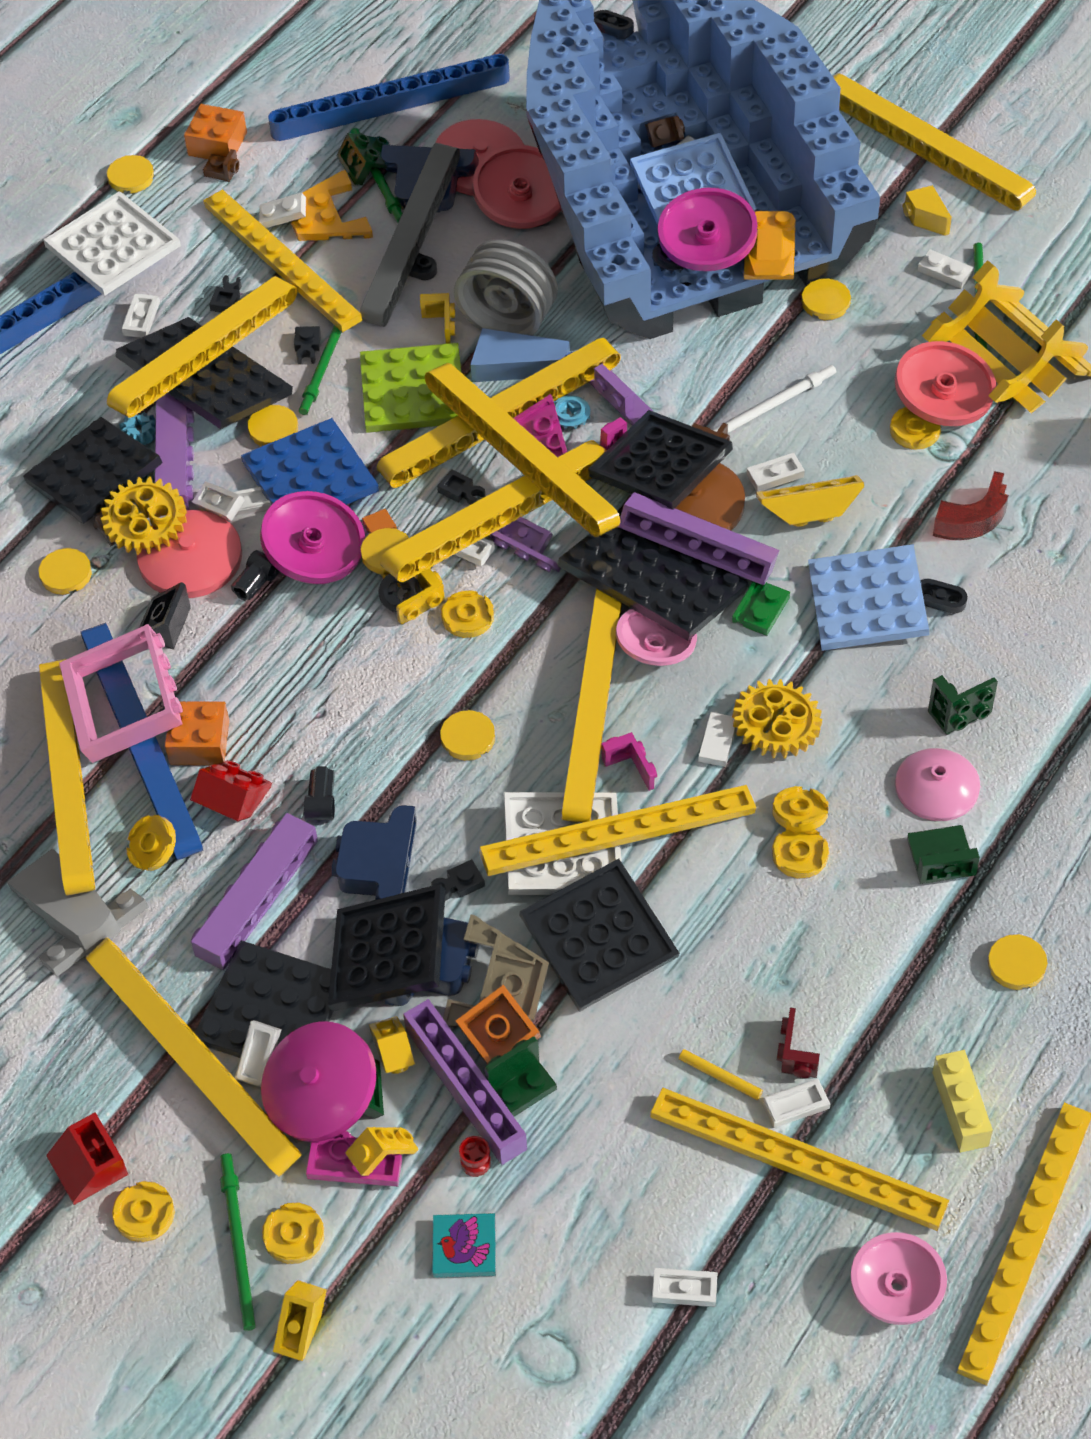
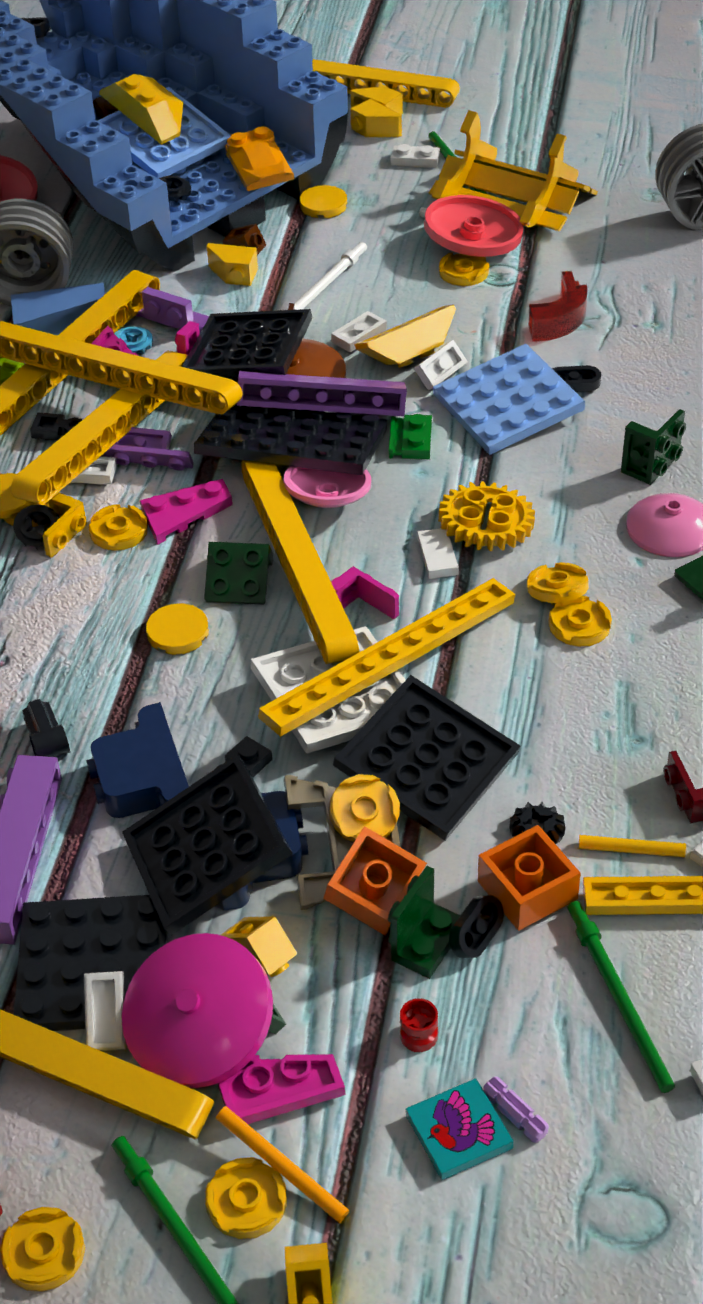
camera: 25 degrees left, 10 degrees down
yellow bracket [345,1127,419,1176] -> none
medium lavender brick [403,999,527,1165] -> none
dark pink dish [658,188,757,271] -> none
none -> yellow wedge [99,74,183,145]
none -> dark pink wing [140,479,233,545]
none -> dark green bracket [204,542,273,605]
none -> yellow slope [207,243,258,286]
none -> light orange bar [216,1106,349,1223]
none -> reddish brown bracket [222,224,266,255]
none -> yellow tile [329,774,400,842]
none -> yellow slope [350,87,403,115]
none -> white plate [414,340,468,391]
none -> black plate [449,895,504,958]
none -> orange brick [478,825,581,931]
none -> lavender axle [483,1077,549,1143]
none -> black gear [509,802,566,844]
none -> green bar [567,901,675,1093]

